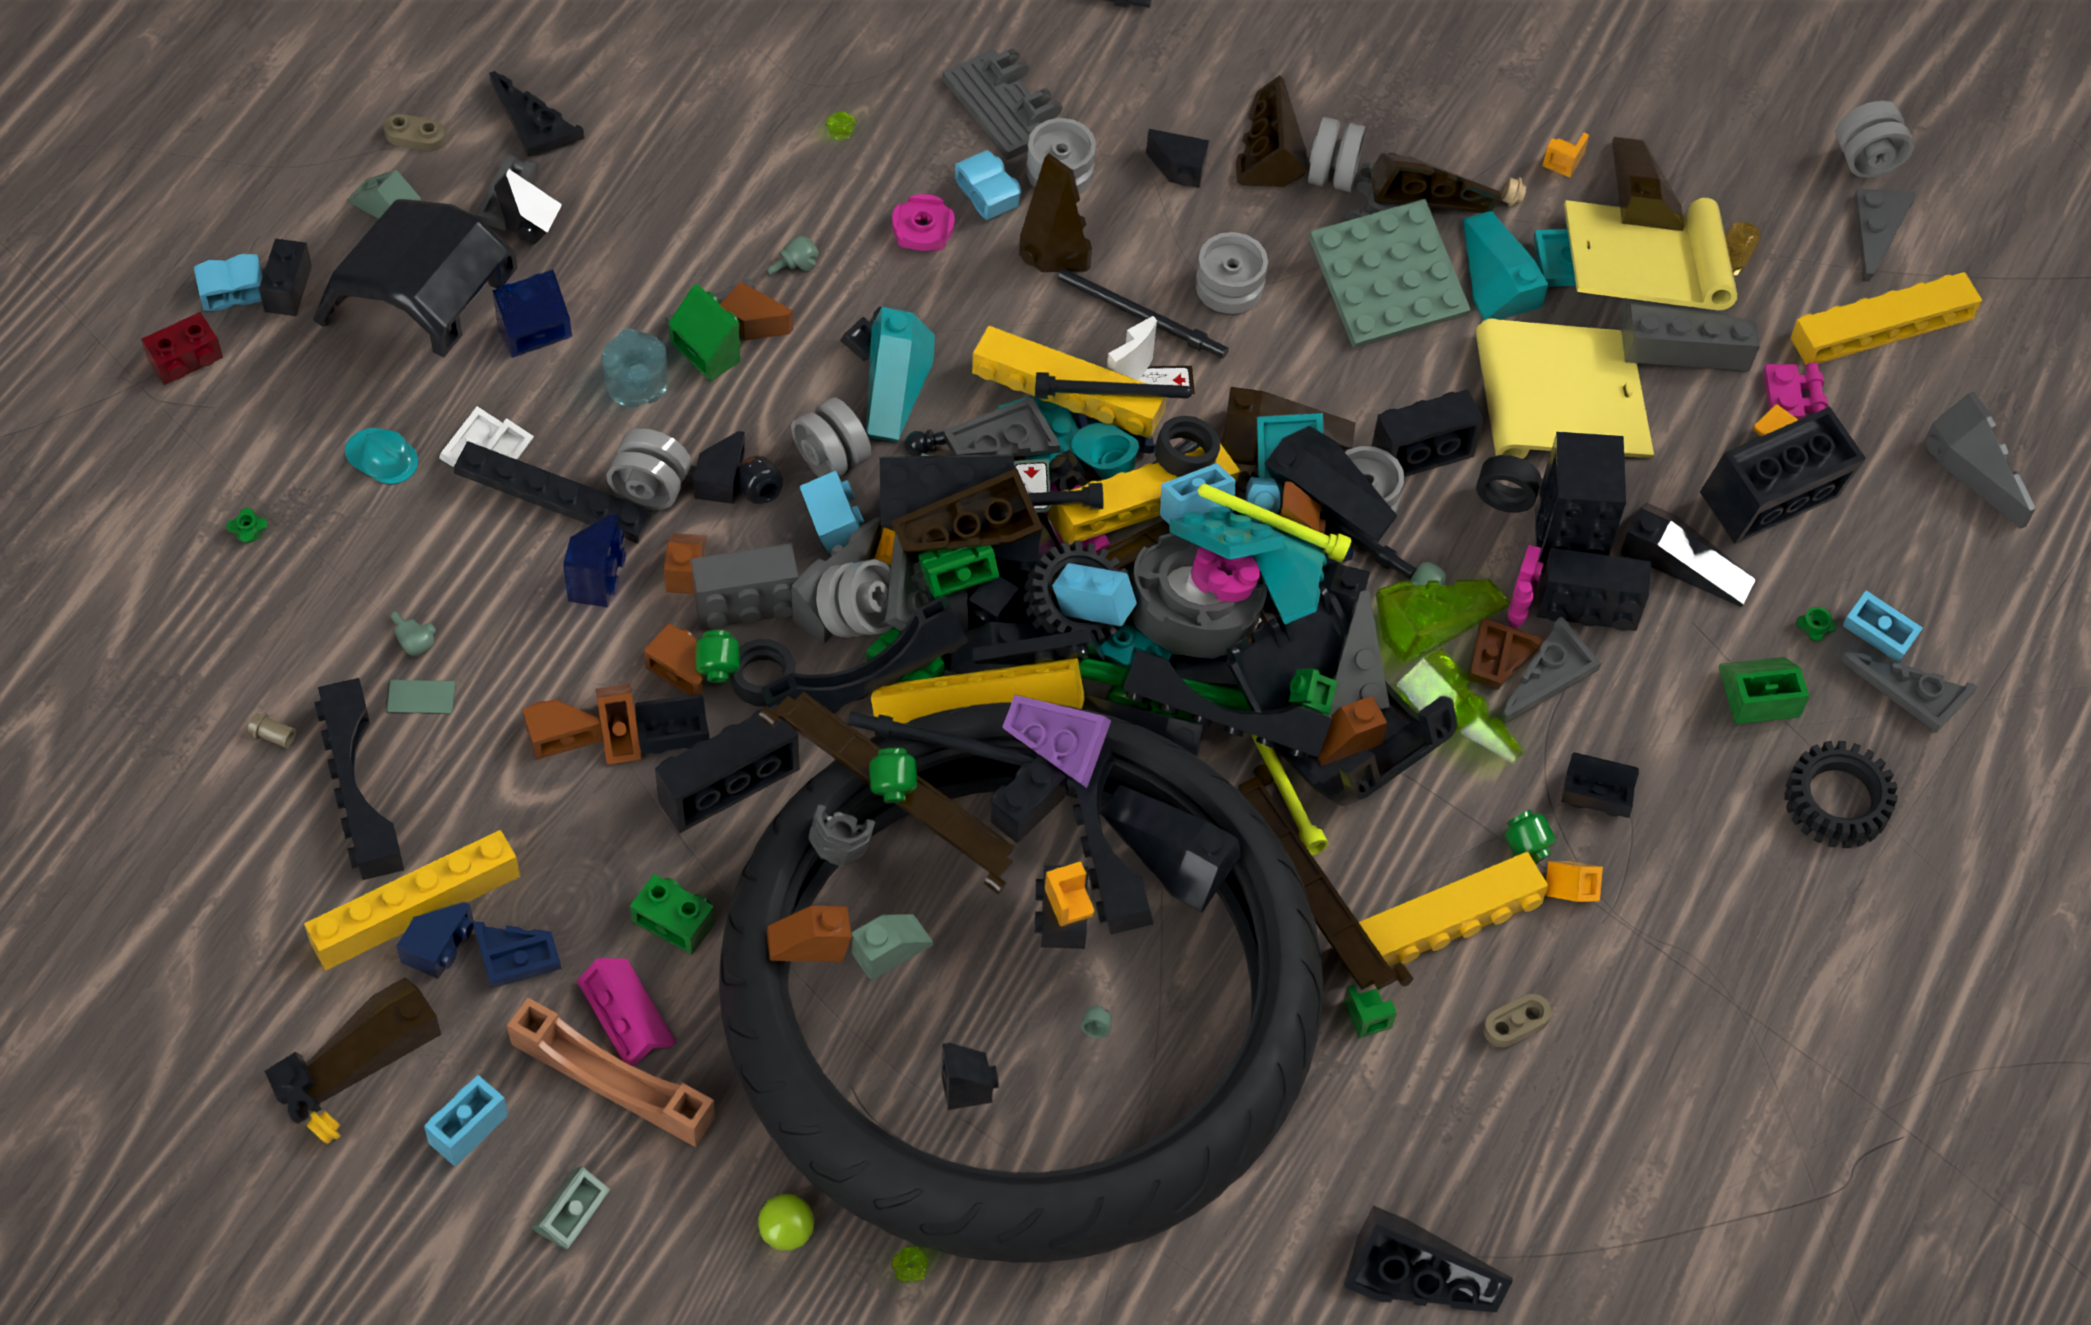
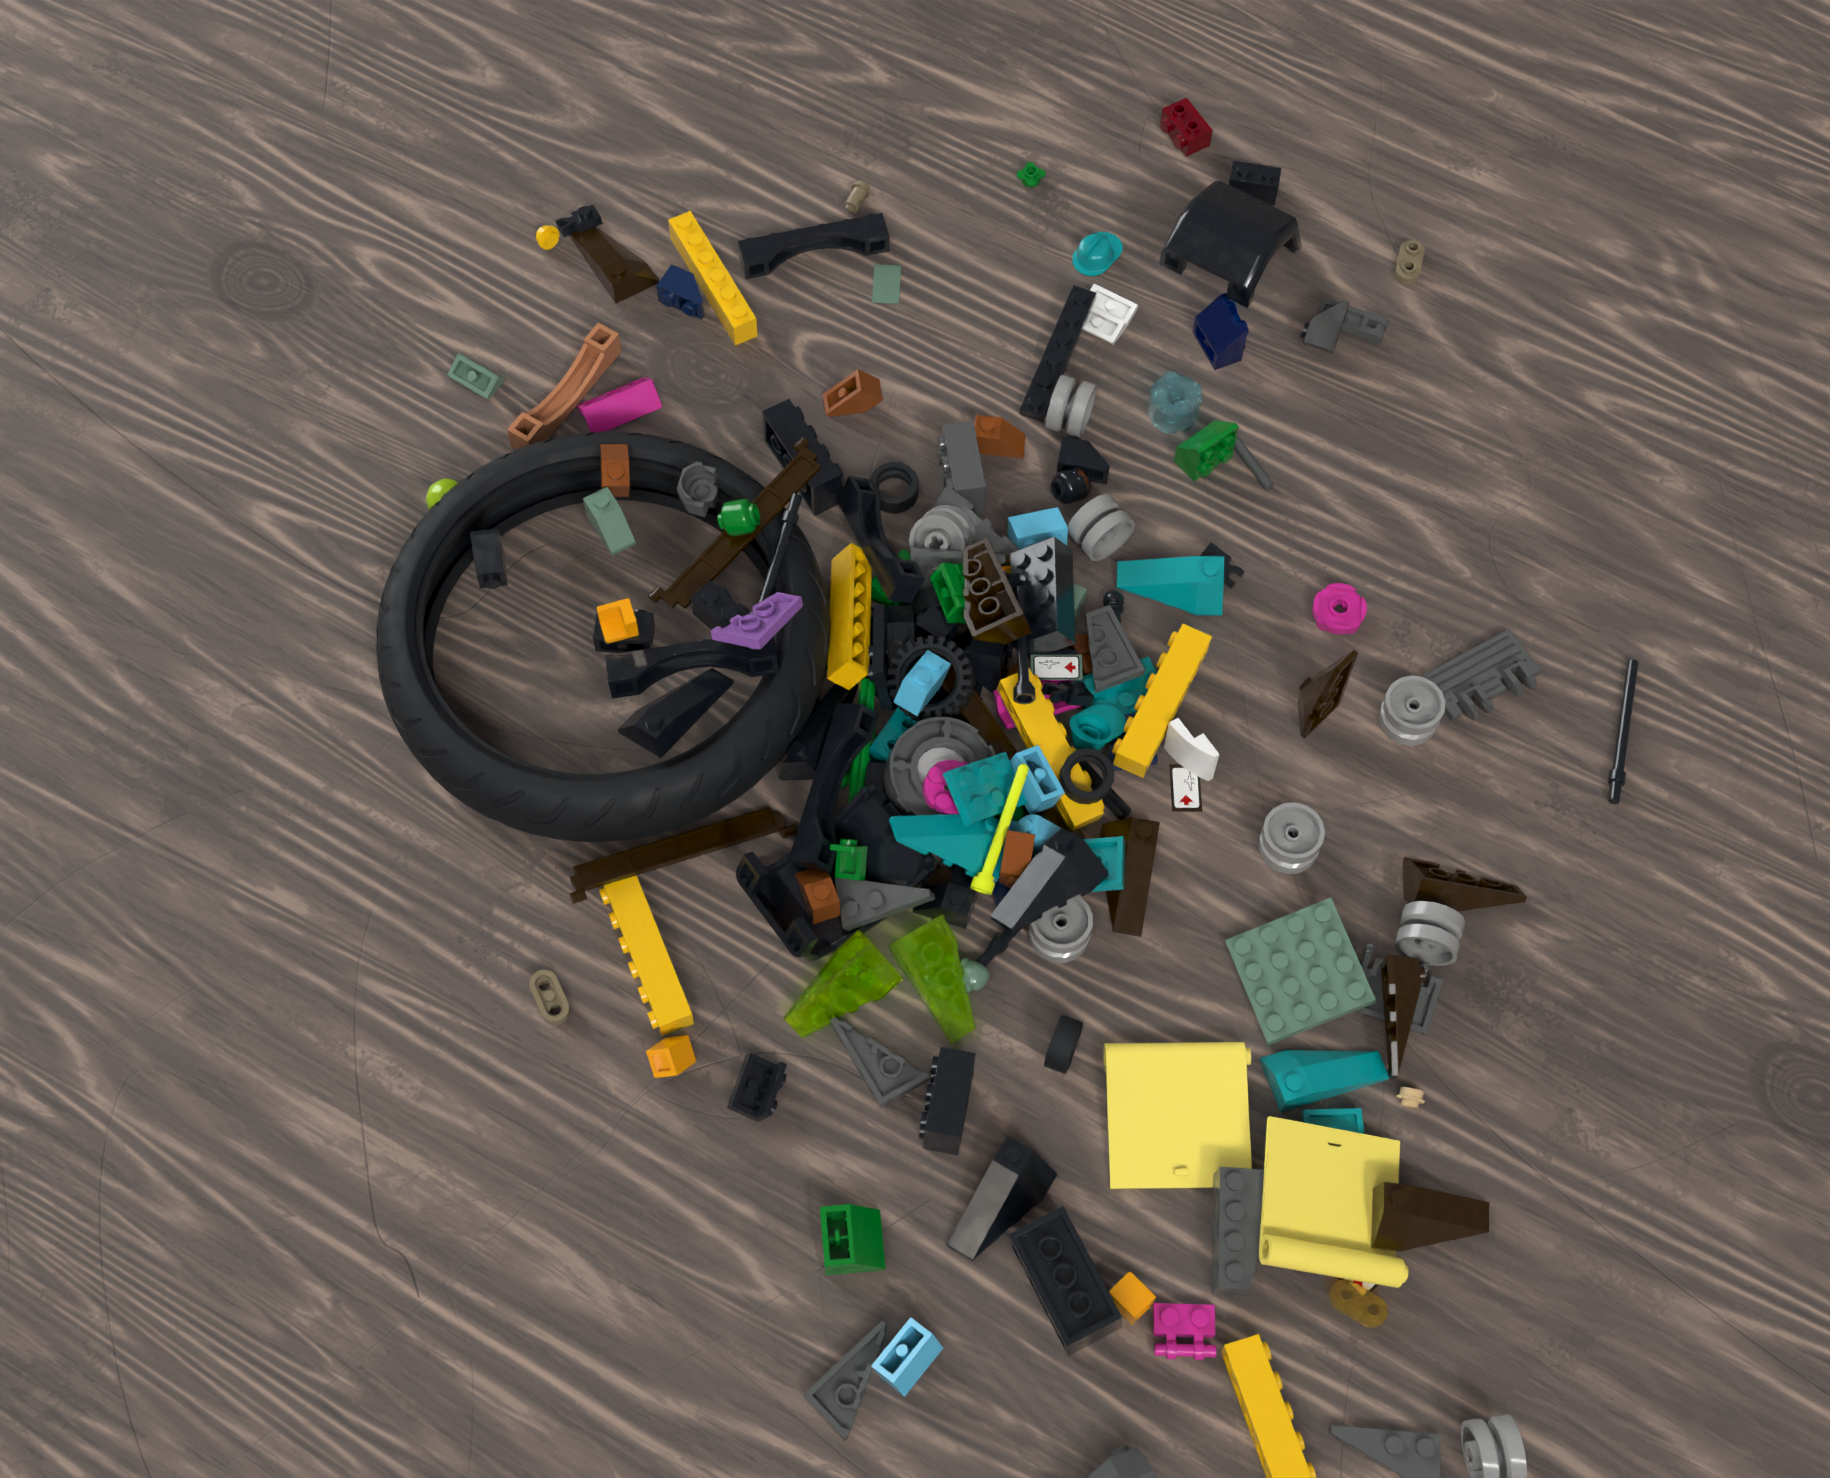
camera: 95 degrees right, 5 degrees up
medium azure brick [193,254,263,311] -> none
sand green slope [347,170,421,219] -> none
sand green piece [390,612,437,656] -> none
medium azure brick [424,1075,508,1167] -> none
dark blue wing [473,922,561,988] -> none
black wing [489,71,584,157] -> none
dark orange slope [522,699,603,760] -> none
clear blue slope [563,514,626,608] -> none
green brick [630,874,715,955] -> none
black bracket [634,694,710,754] -> none
dark orange slope [644,623,704,698] -> none
green head [695,630,740,683] -> none
dark orange slope [719,281,793,340] -> none
sand green piece [766,236,819,276] -> none
clear neon green plate [826,111,856,140] -> none
medium azure brick [955,150,1021,220] -> none
black piece [1035,372,1192,399] -> none
black bar [1058,268,1229,359] -> none
sand green hinge [1080,1005,1112,1038] -> none
black slope [1146,129,1209,188] -> none
neon yellow piece [1251,734,1329,856] -> none
green panel [1343,985,1397,1038] -> none
black wedge [1344,1205,1513,1313] -> none
black brick [1371,389,1484,477] -> none
reddish brown wing [1467,618,1544,690] -> none
green head [1504,810,1556,863] -> none
dark pink plate [1507,545,1544,629] -> none
black brick [1535,431,1626,573] -> none
light orange panel [1542,133,1590,178] -> none
black tyre [1784,741,1898,848] -> none
green plate [1796,607,1837,642] -> none

